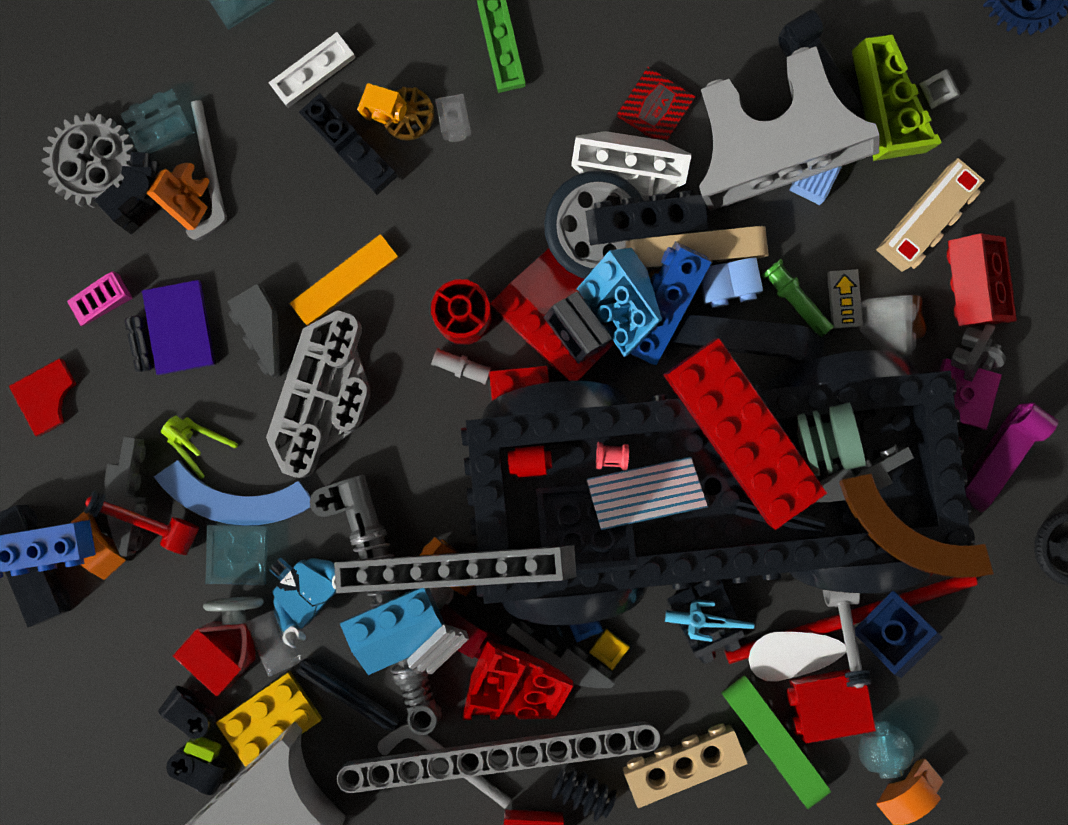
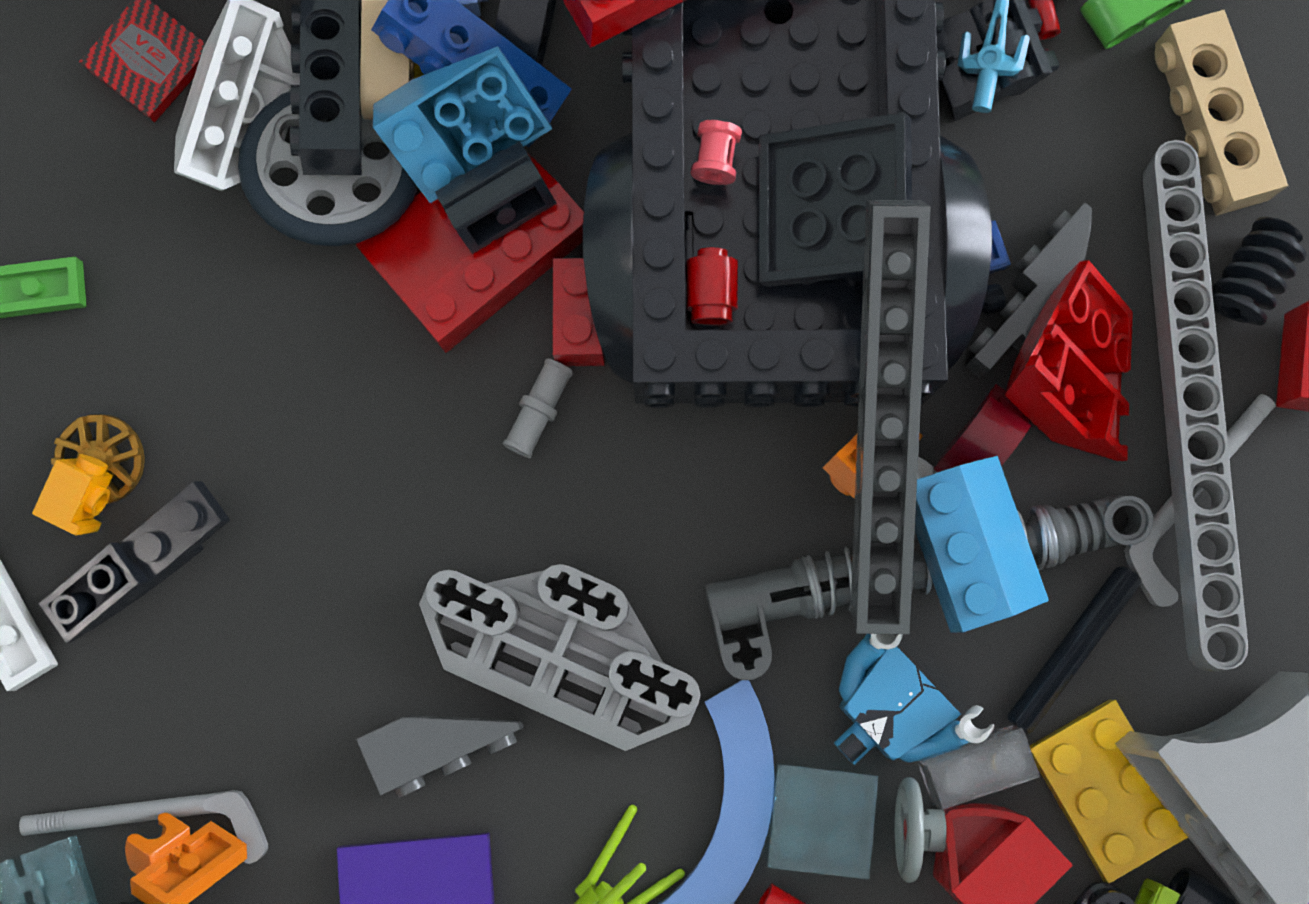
camera: 80 degrees left, 5 degrees down
light orange tile [290,234,399,326] -> none
light grey tile [407,624,469,674] -> none
red cylinder [431,279,492,345] -> none
clear brick [435,94,471,142] -> none
white sticker [587,457,708,530] -> none
yellow tile [589,628,630,670] -> none

